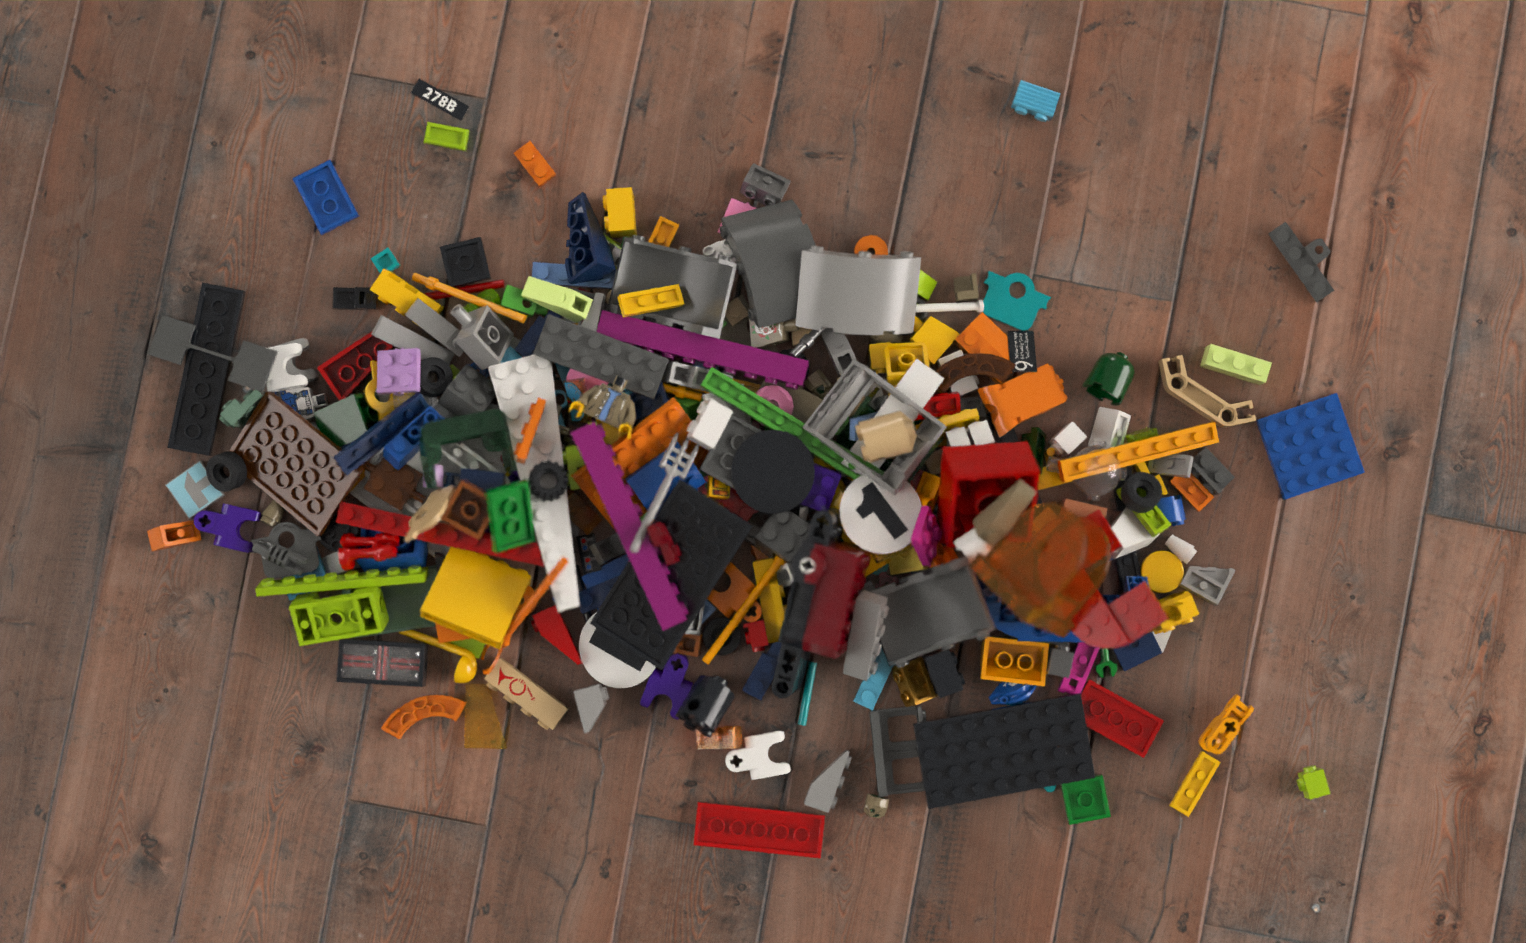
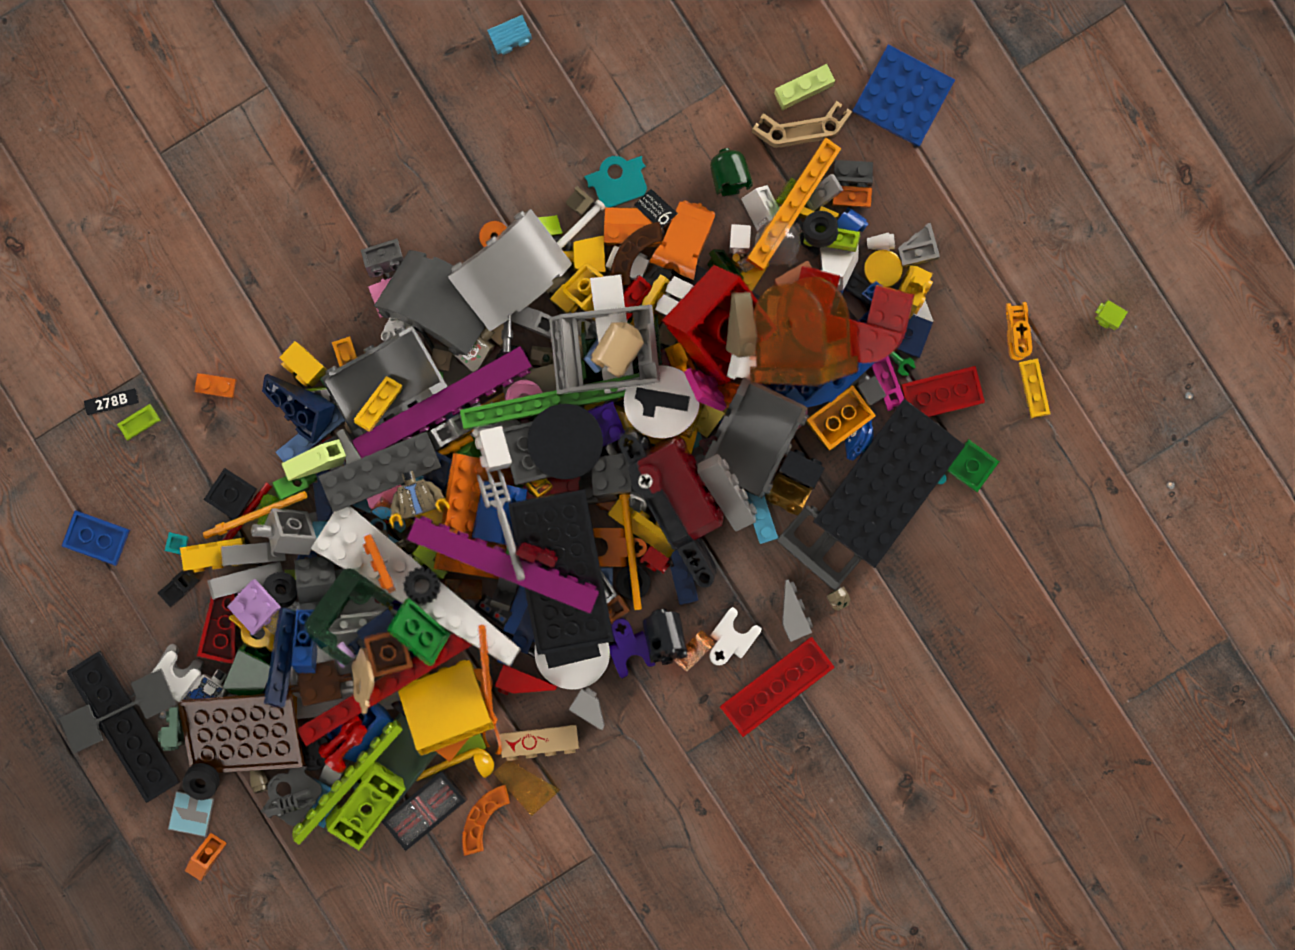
camera: 35 degrees left, 0 degrees up
dark purple piece [194,503,262,553] -> none
teal bar [798,661,817,726] -> none

